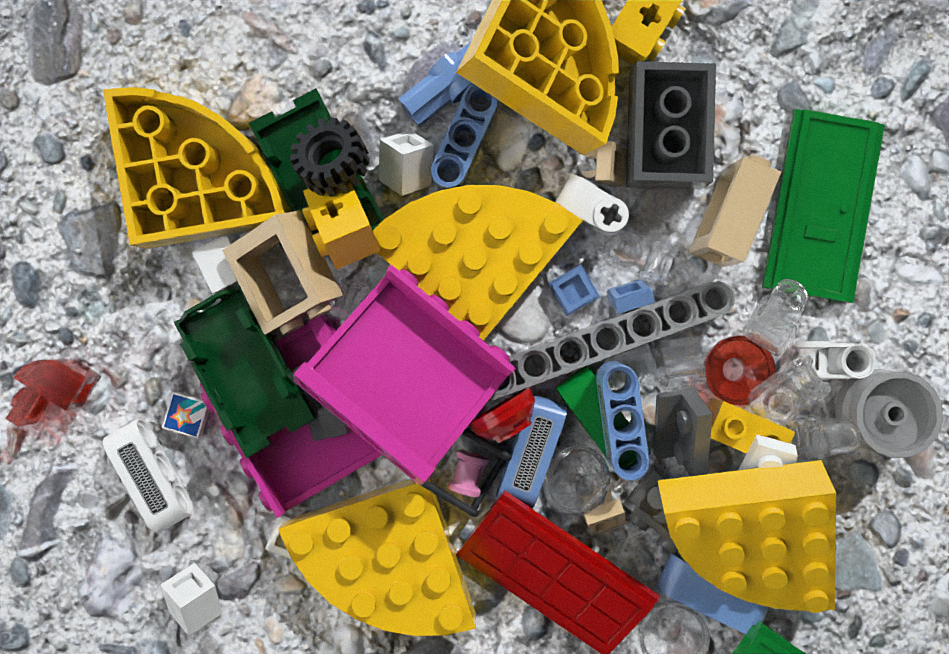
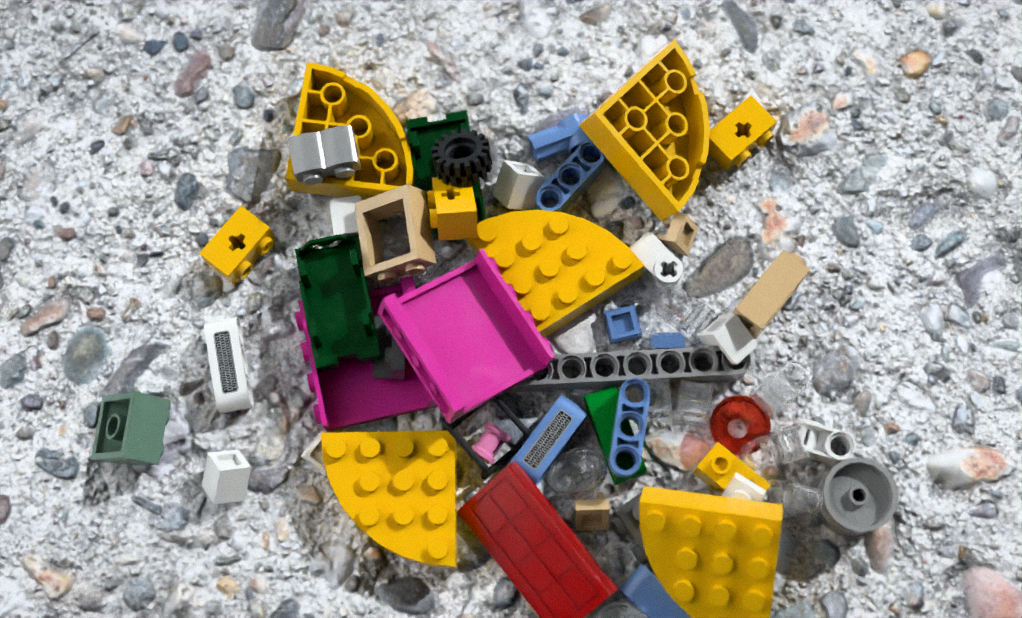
camera: 20 degrees right, 15 degrees down
clear red brick [5,358,102,427] -> none
tile [162,391,209,439] -> none
red piece [468,387,536,443] -> none
dark grey brick [626,61,716,189] -> none
dark grey bracket [653,388,713,476] -> none
green piece [762,109,885,303] -> none
none -> sand green slope [91,391,170,466]
none -> yellow brick [199,206,276,285]
none -> light grey brick [288,125,361,185]
none -> white panel [698,314,758,365]

